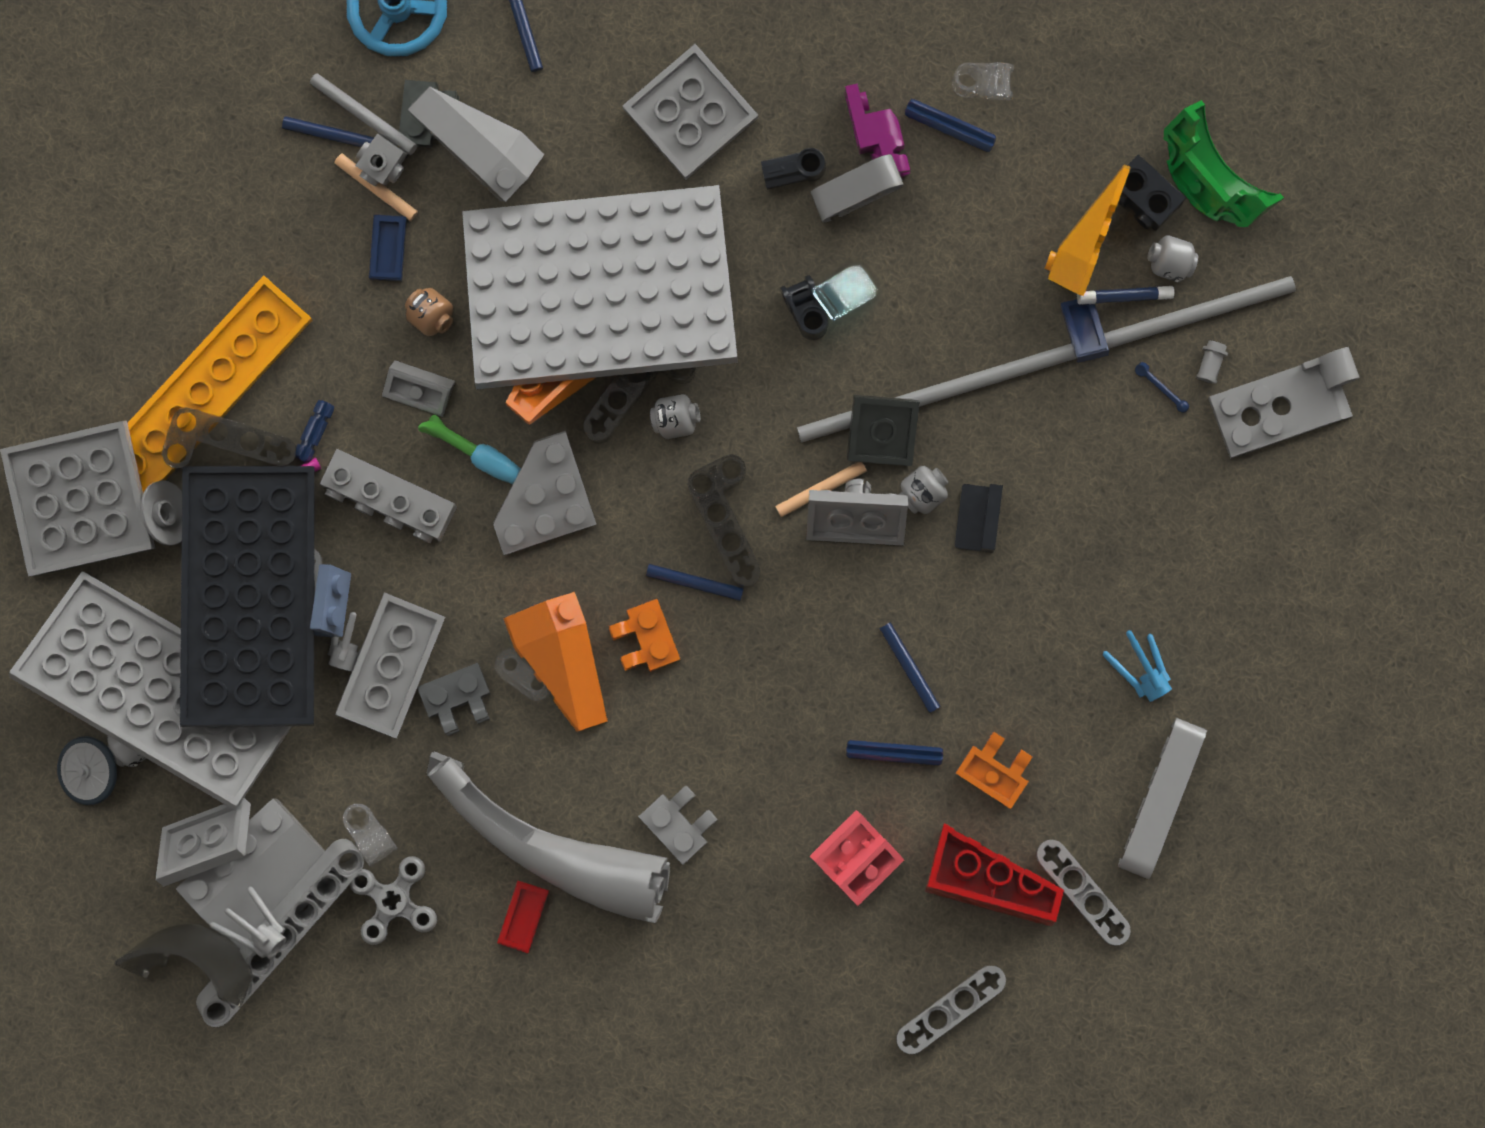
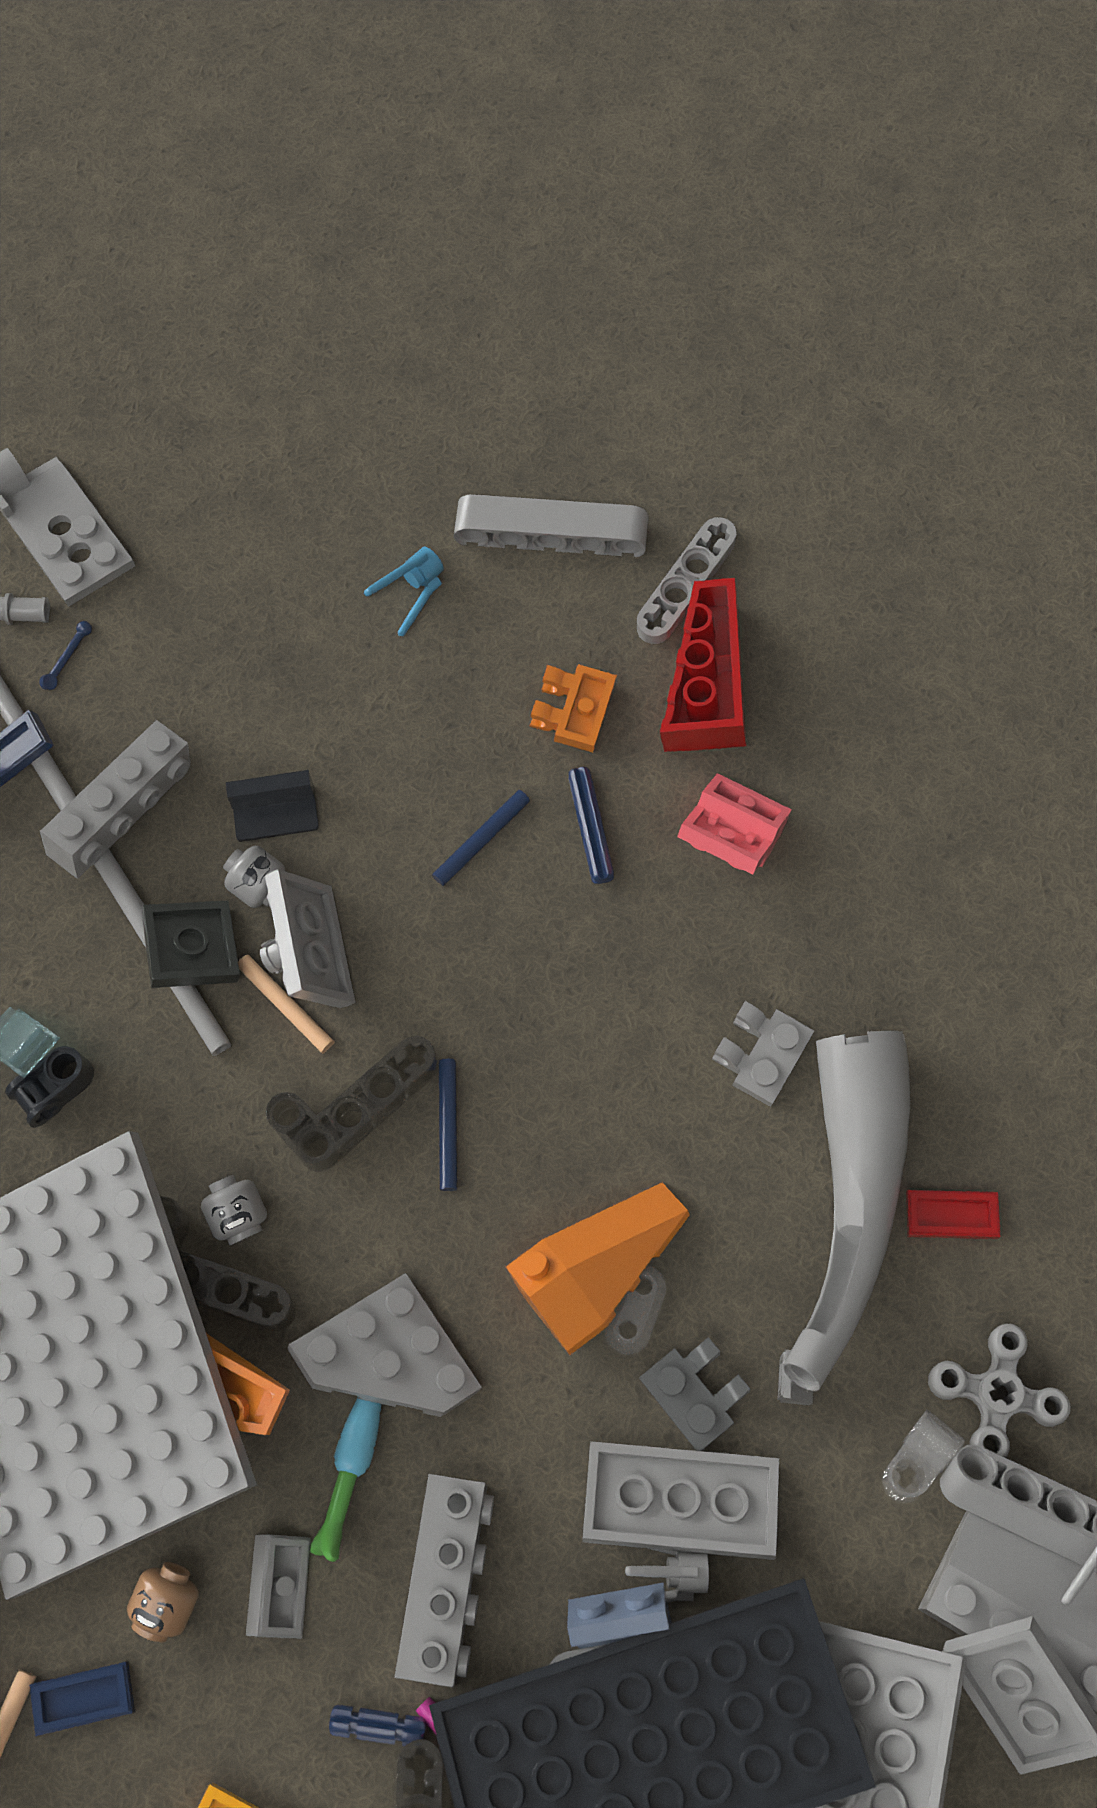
camera: 105 degrees left, 15 degrees down
orange plate [609,599,681,672] -> none
light grey beam [896,966,1006,1054] -> none
none -> light grey brick [40,720,190,879]

